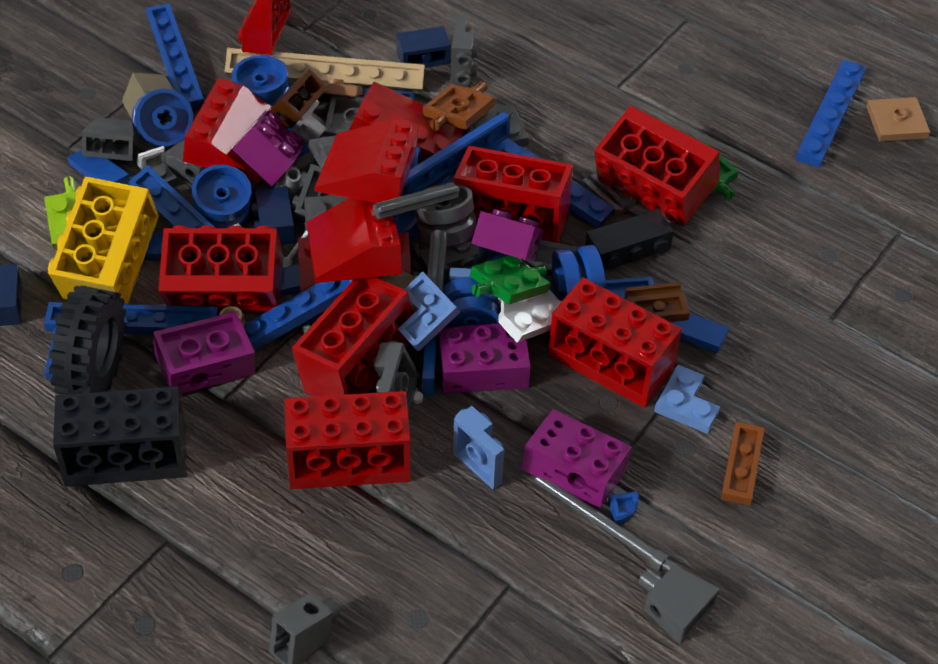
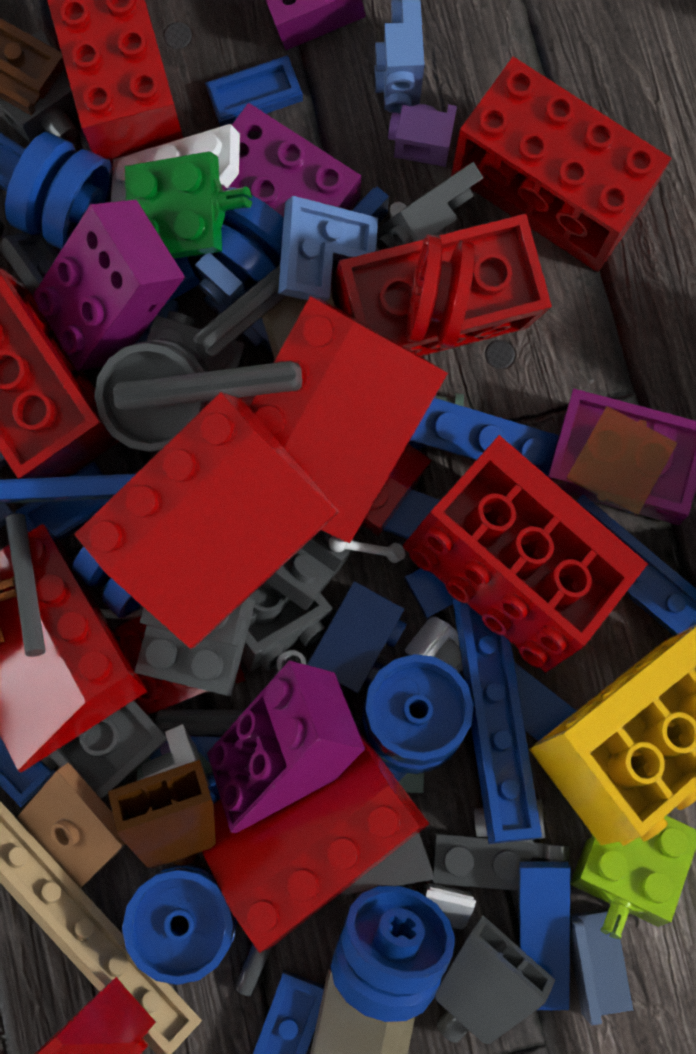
camera: 140 degrees left, 30 degrees up
none -> dark grey bar [6,513,46,657]
none -> blue tile [205,55,303,127]
none -> medium lavender brick [388,104,457,167]
none -> red wheel [406,234,475,349]
none -> clear orange piece [566,406,677,517]
none -> sand blue panel [570,908,633,1026]

